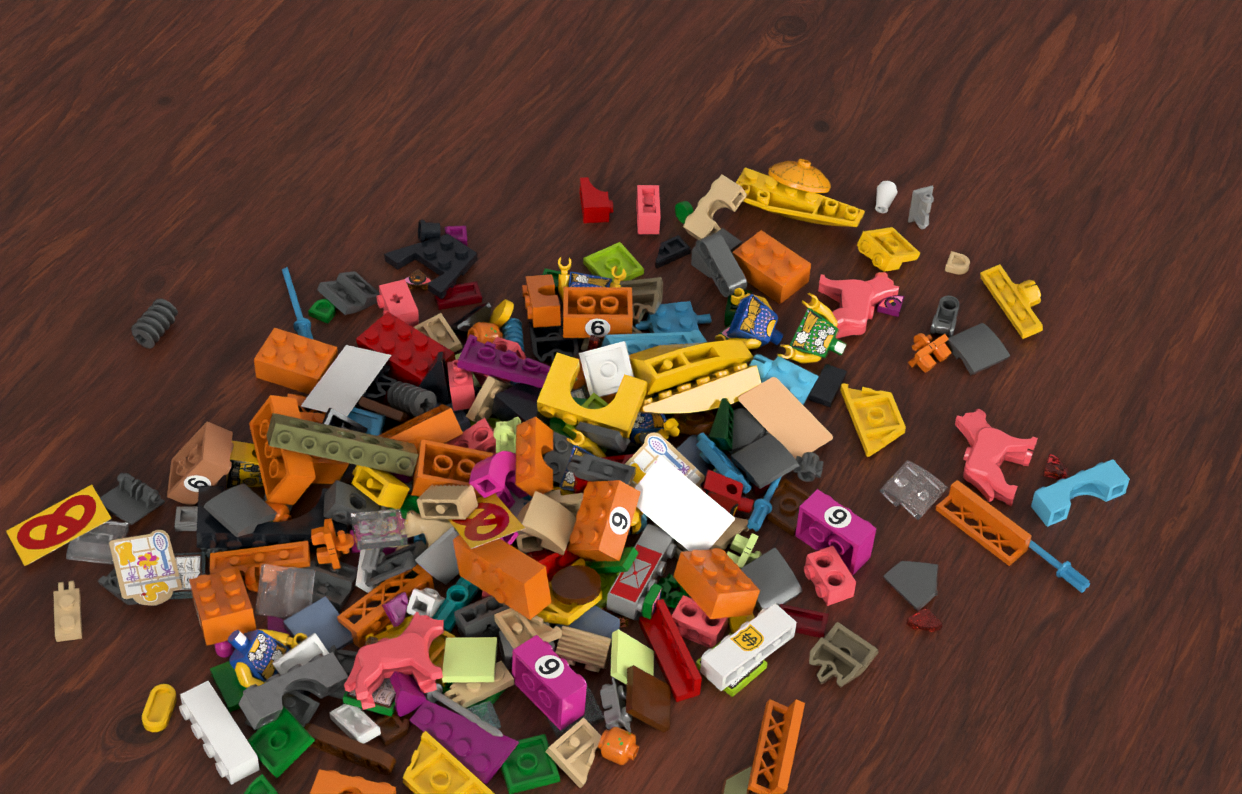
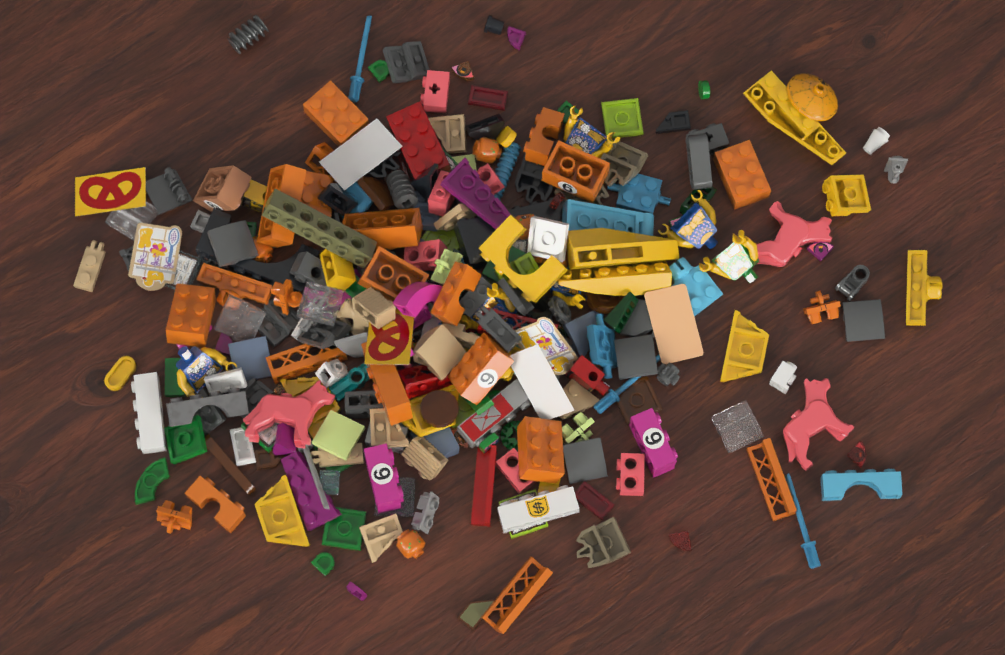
camera: 30 degrees right, 25 degrees up
magenta tile [382,592,408,627] -> none
black wing [384,234,478,299] -> none
red arch [579,177,613,223] -> none
yellowish green tile [610,629,654,685] -> none
reddish brown tile [626,665,671,733] -> none
coral brick [636,185,660,234] -> none
tan arch [683,174,747,240] -> none
black tile [809,364,847,408] -> none
dark grey slope [883,561,938,611] -> none
tan tile [945,251,970,275] -> none
none -> white brick [769,361,797,394]

